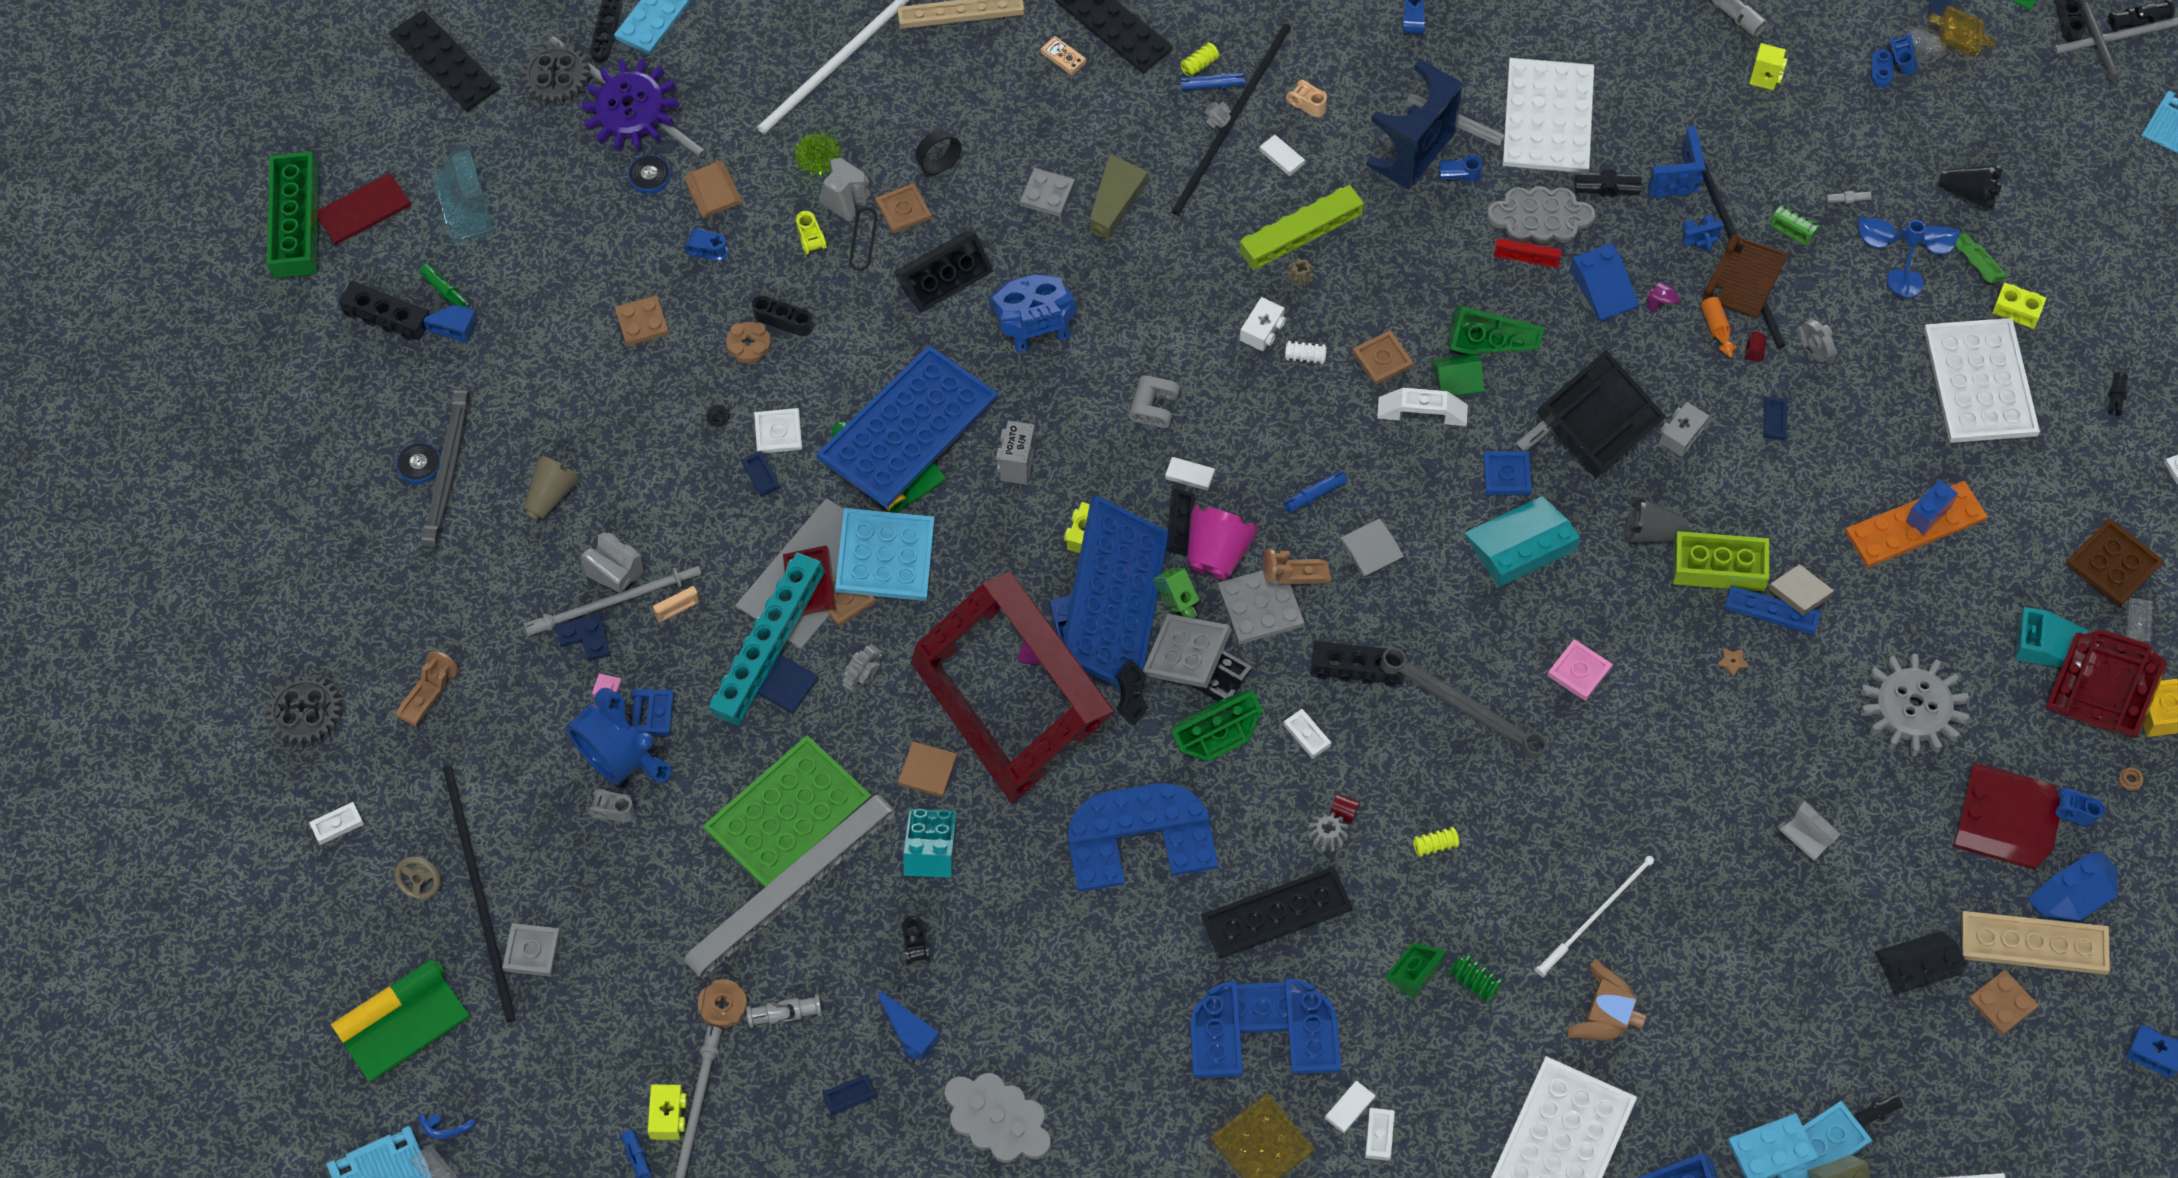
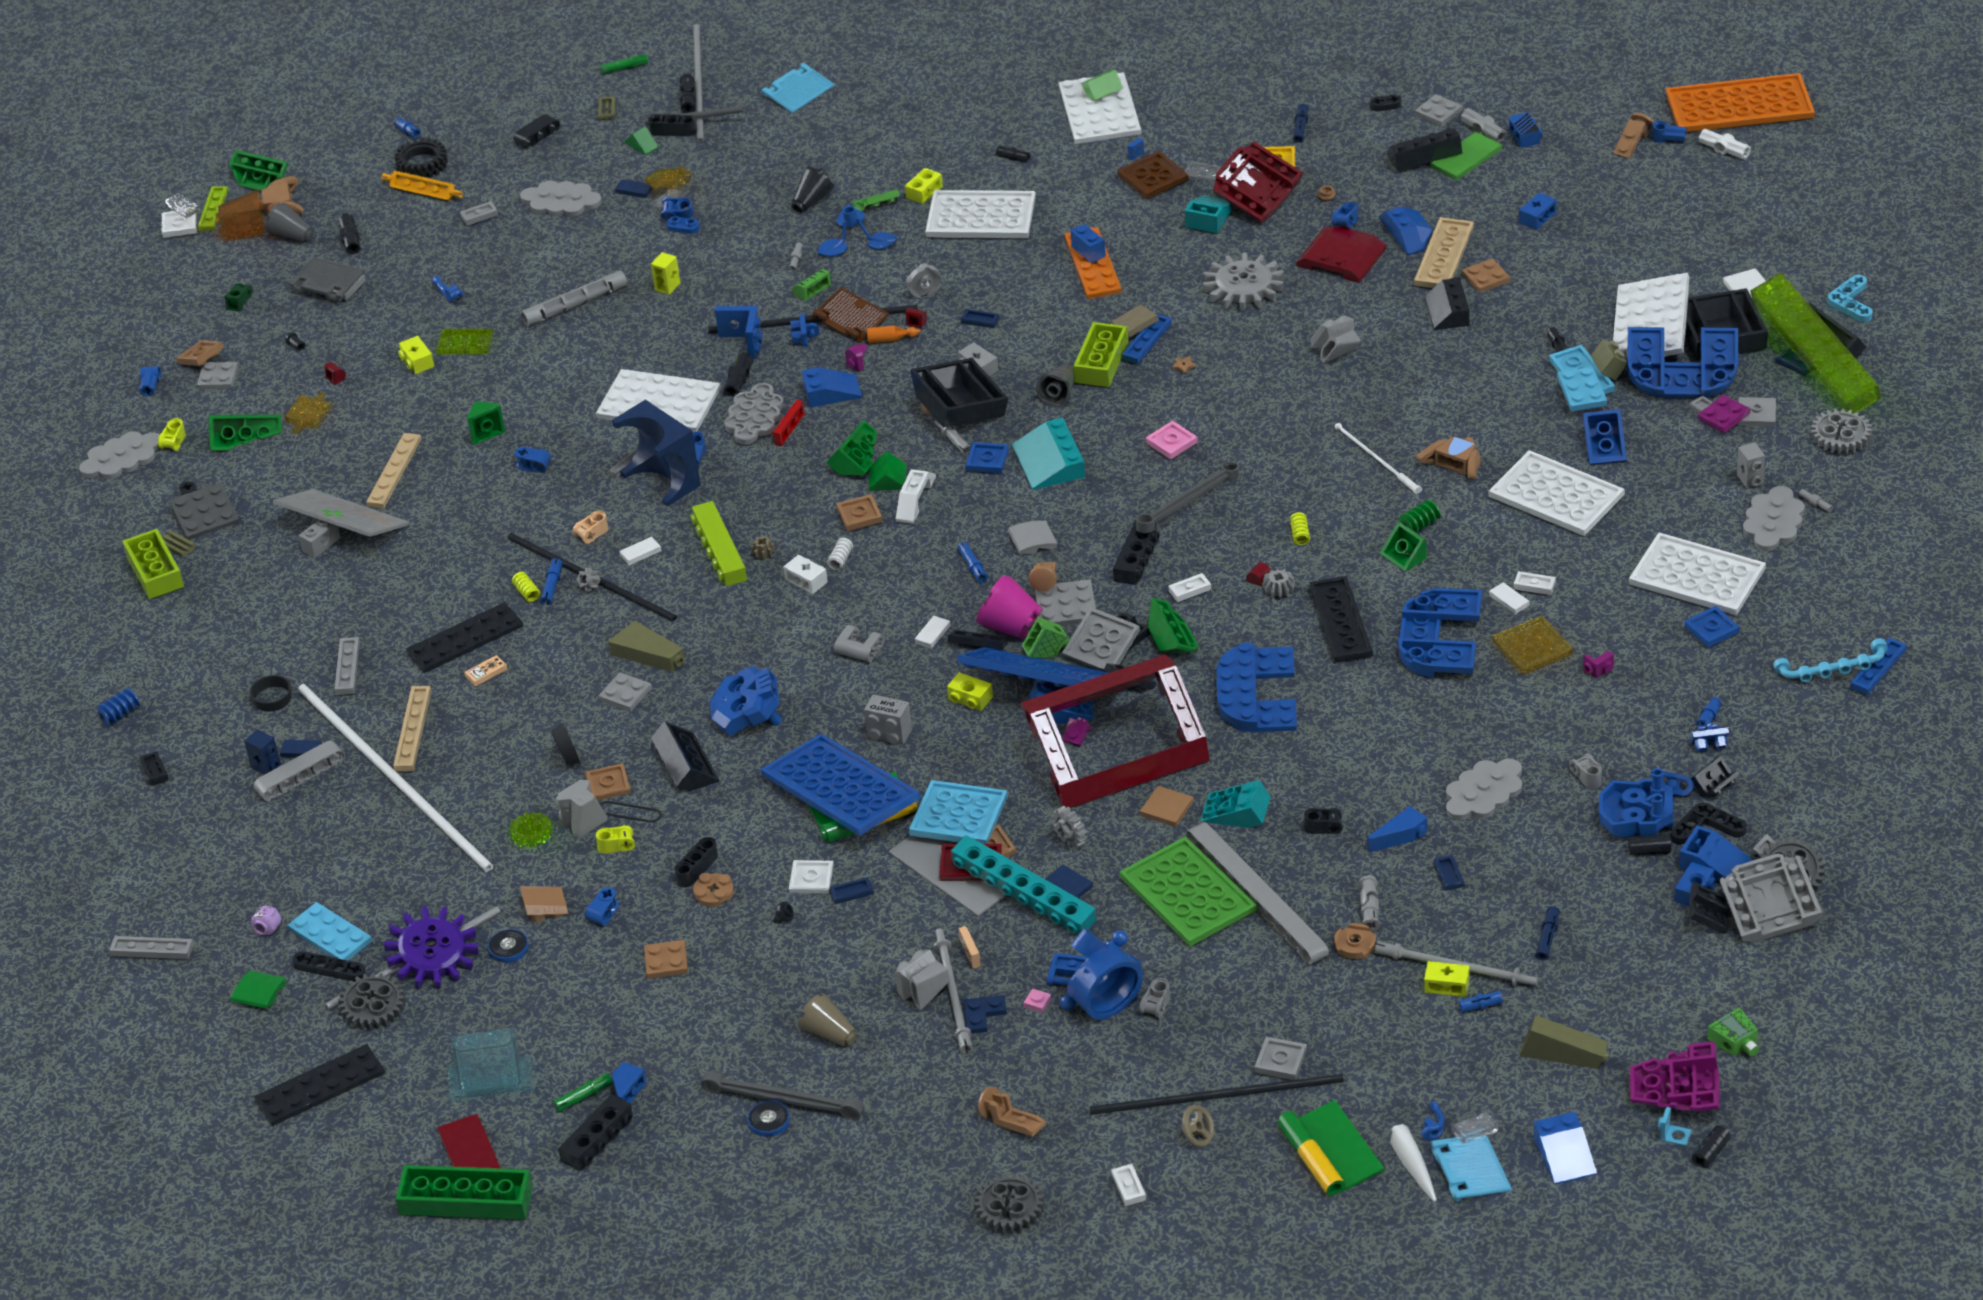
camera: 75 degrees left, 20 degrees down
none -> blue tile [1127,138,1144,160]
none -> white piece [1390,1124,1437,1201]

